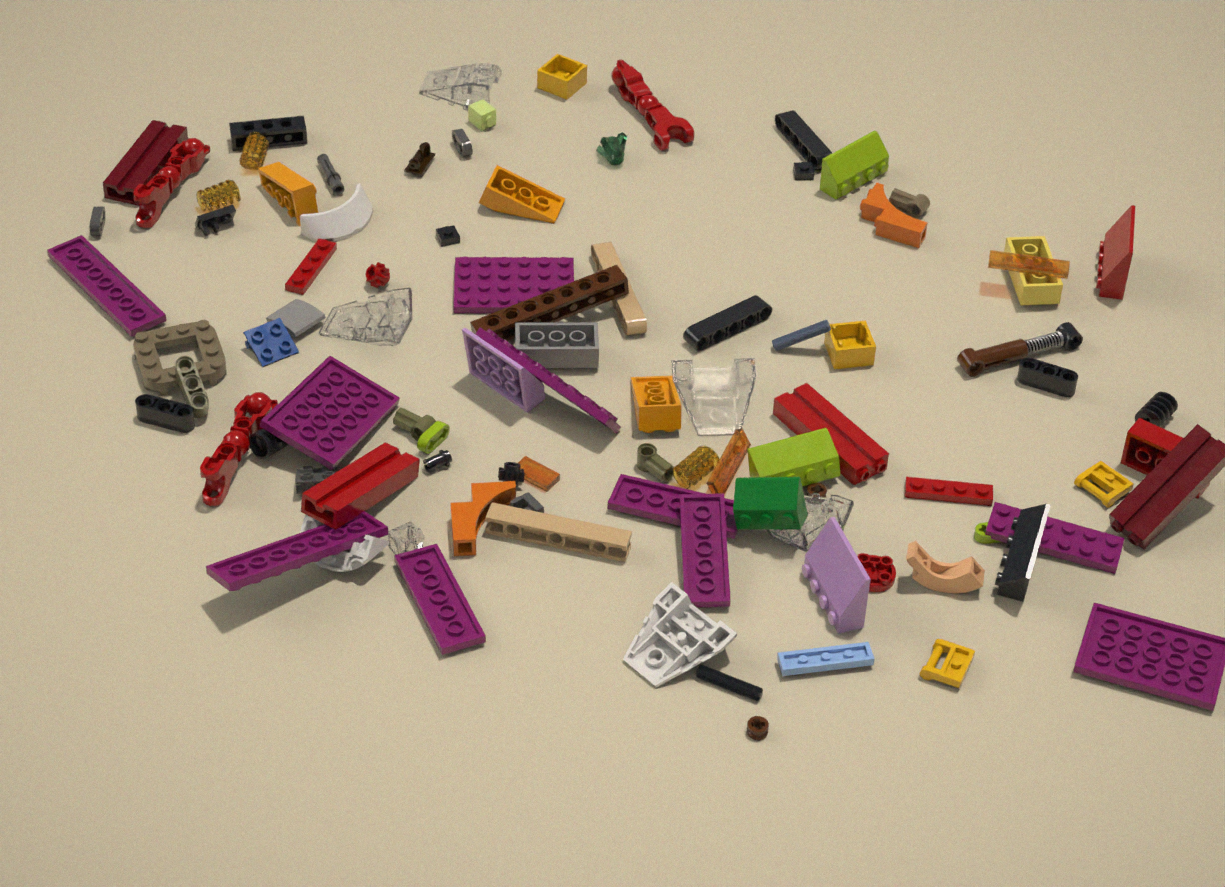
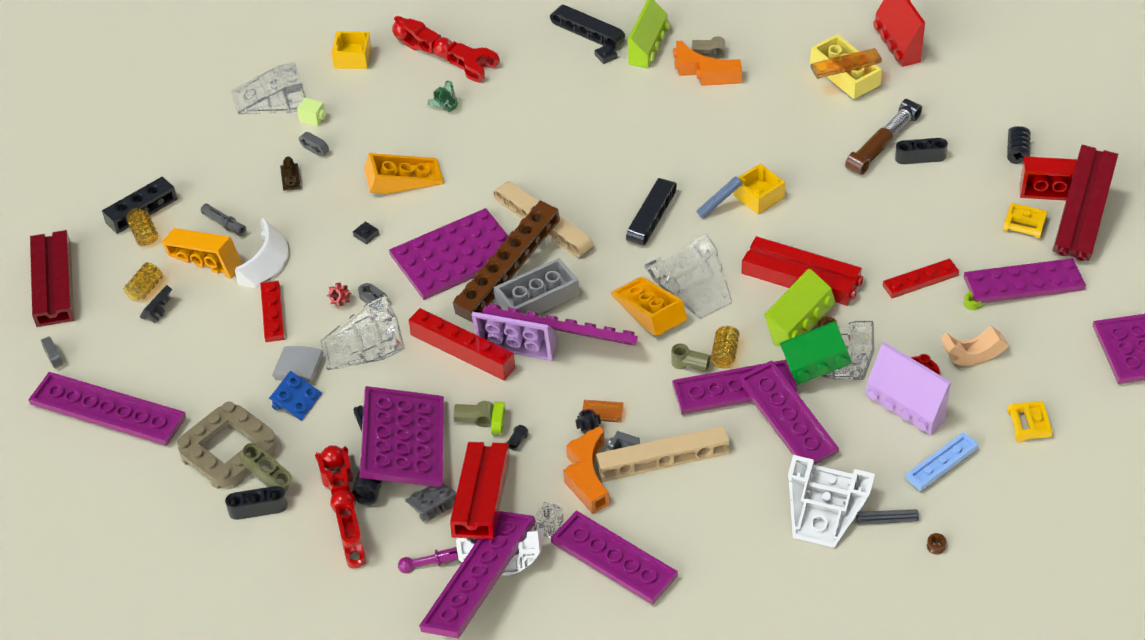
camera: 25 degrees left, 5 degrees up
red piece [133,138,210,228] -> none
clear orange tile [706,428,751,494] -> none
black slope [995,504,1051,602] -> none
none -> dark grey beam [358,283,389,311]
none -> magenta pin [398,547,459,573]
none -> red brick [408,308,515,381]

